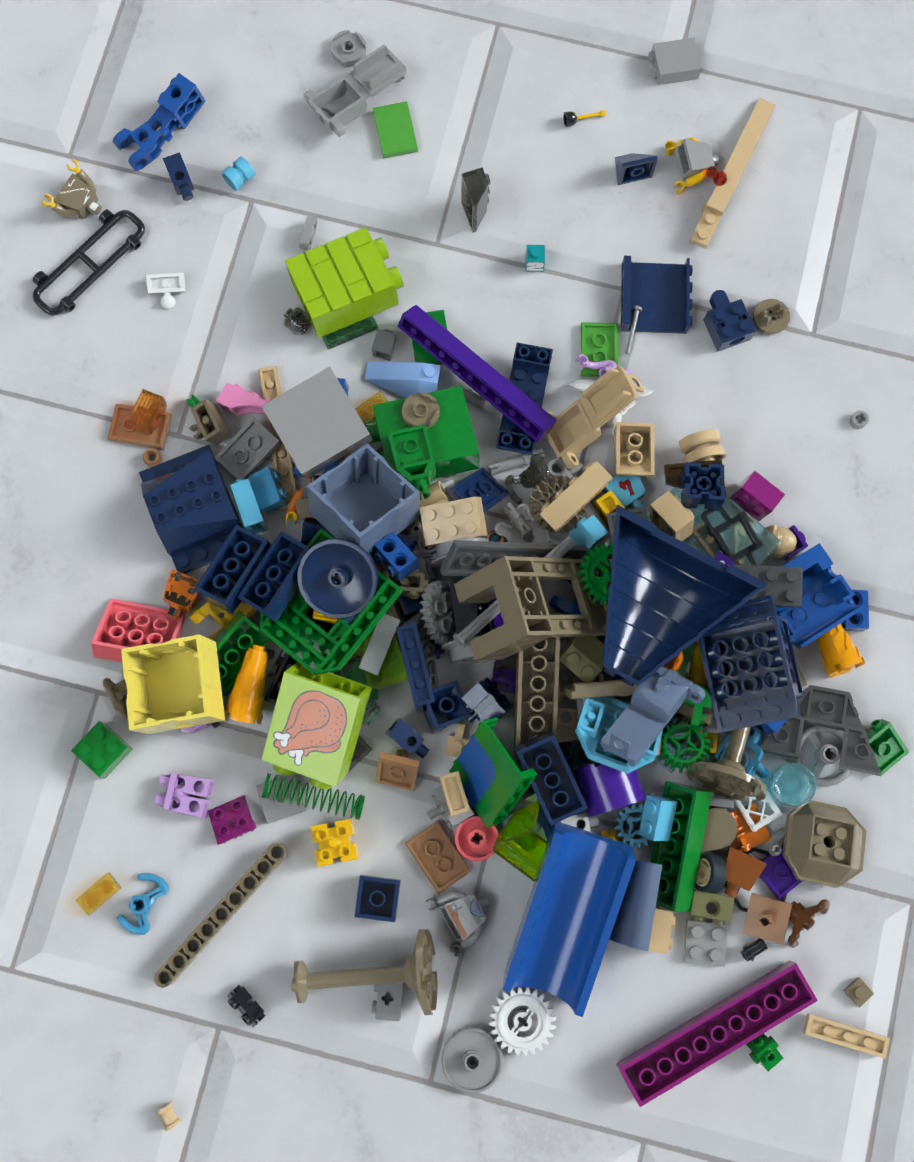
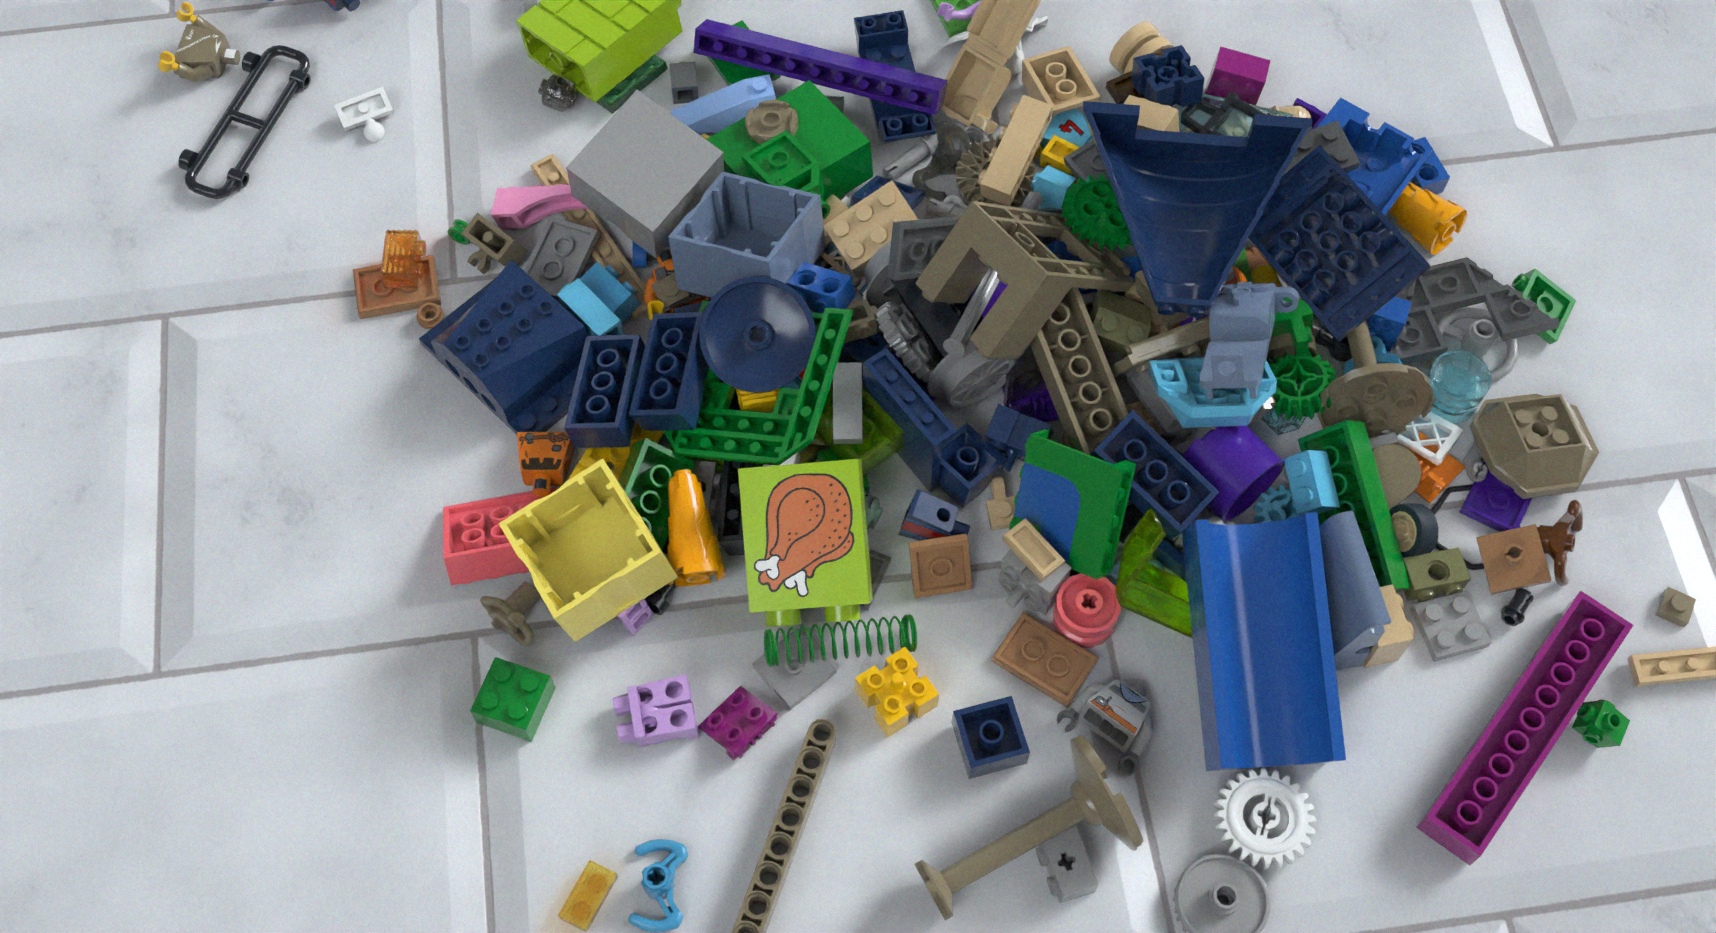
camera: 20 degrees left, 15 degrees down
dark orange torso [725,846,767,898] -> none

